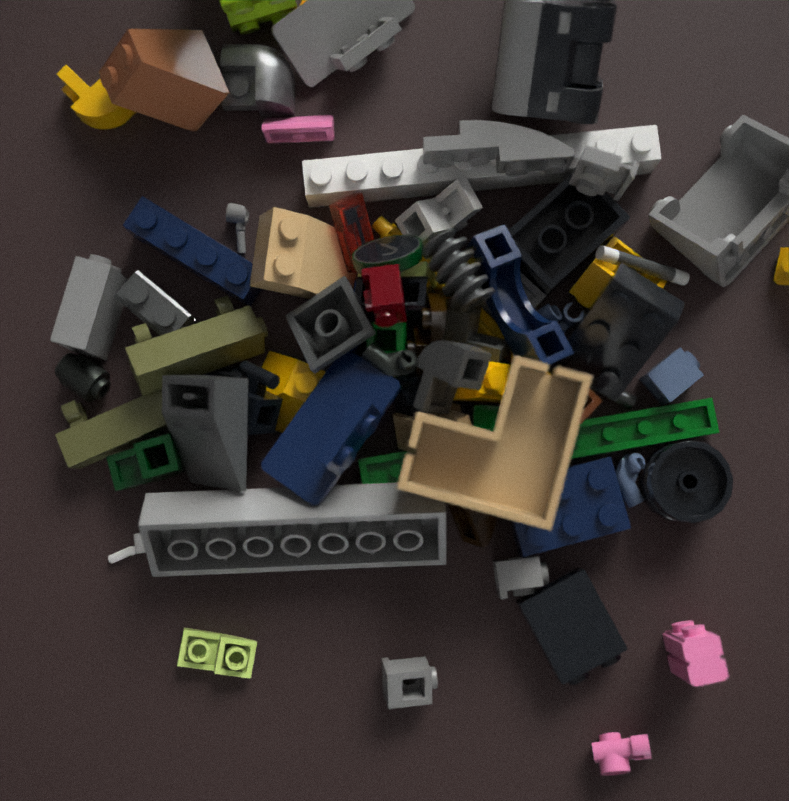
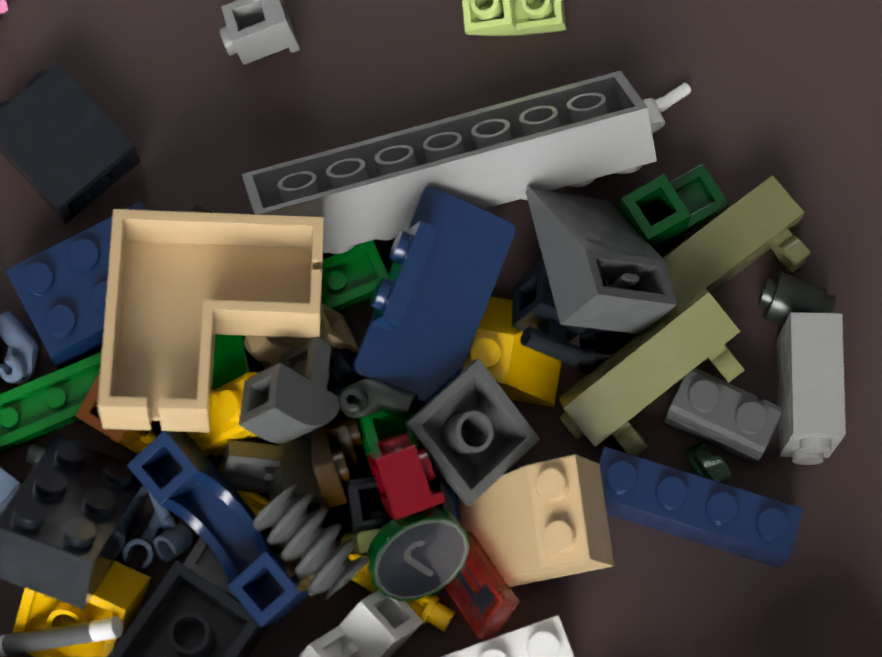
camera: 160 degrees right, 10 degrees down
light grey hand [226,203,249,254] -> none
light grey brick [492,555,549,599] -> none
none -> clear green tile [684,442,732,484]

